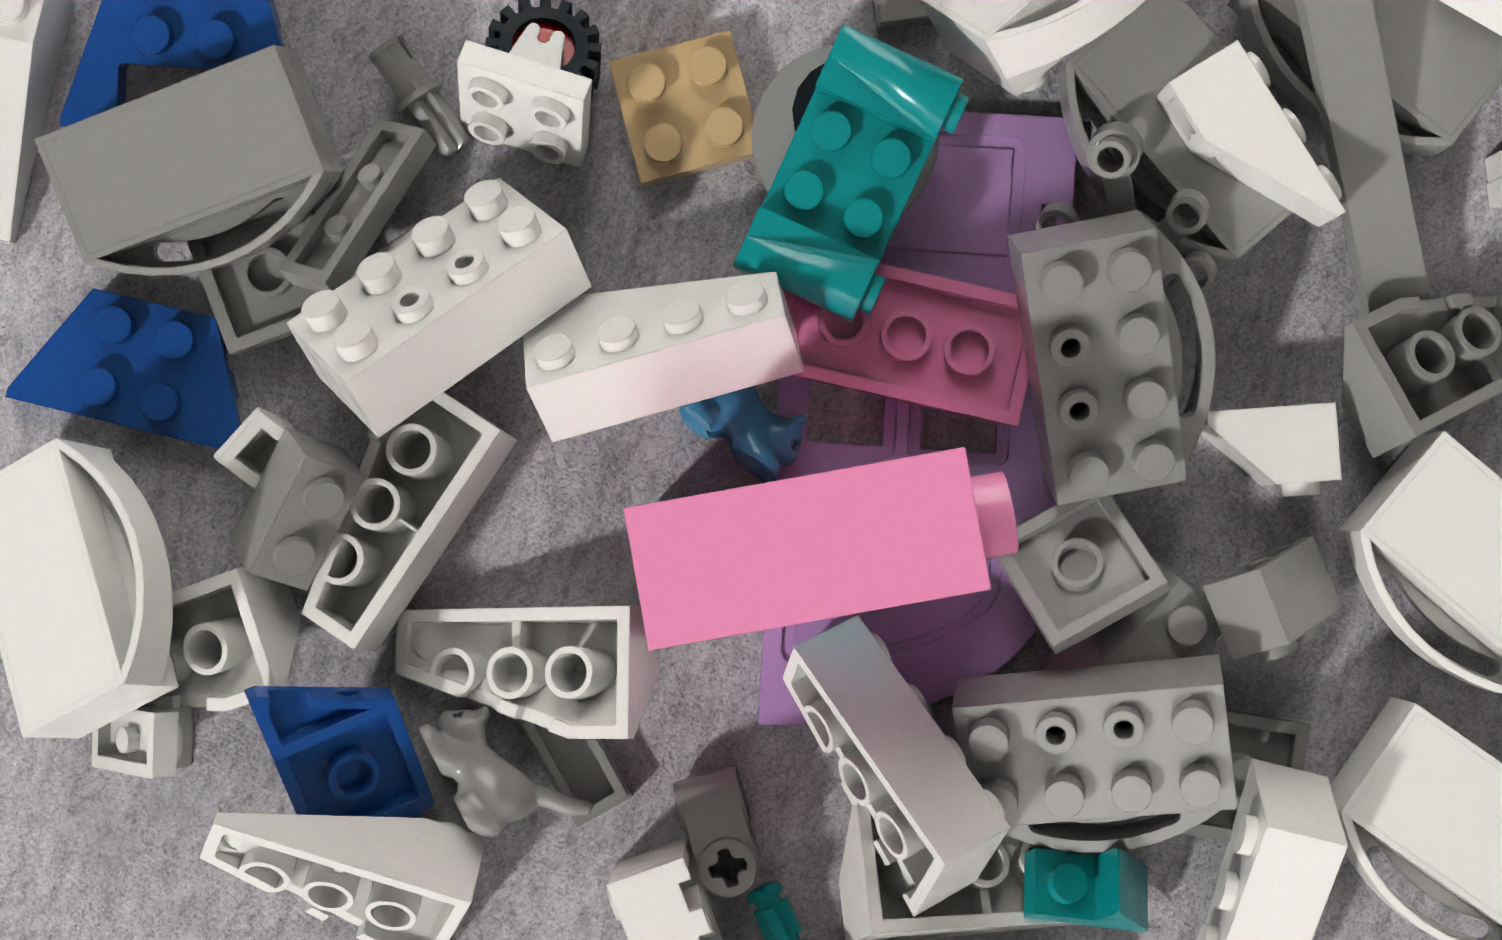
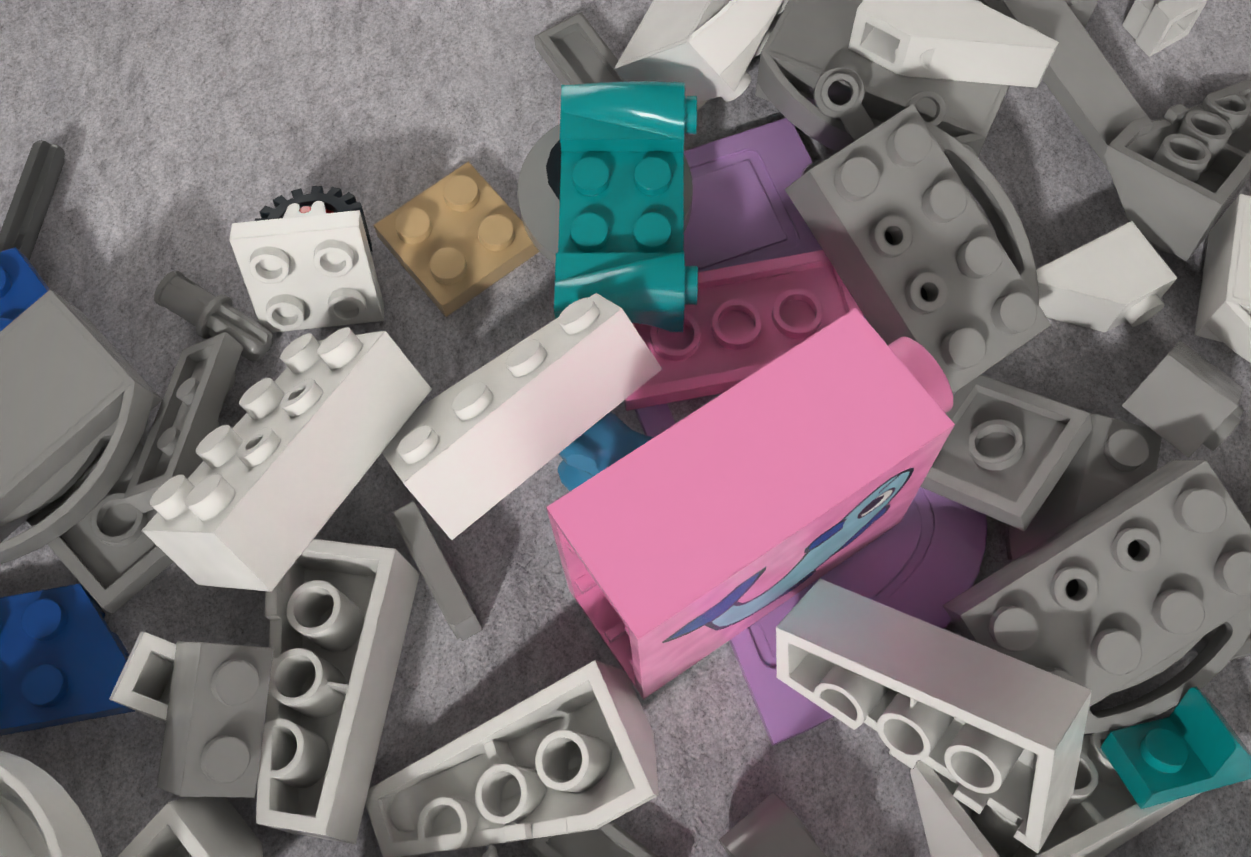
camera: 25 degrees left, 20 degrees down
none -> light grey tile [392,501,483,641]

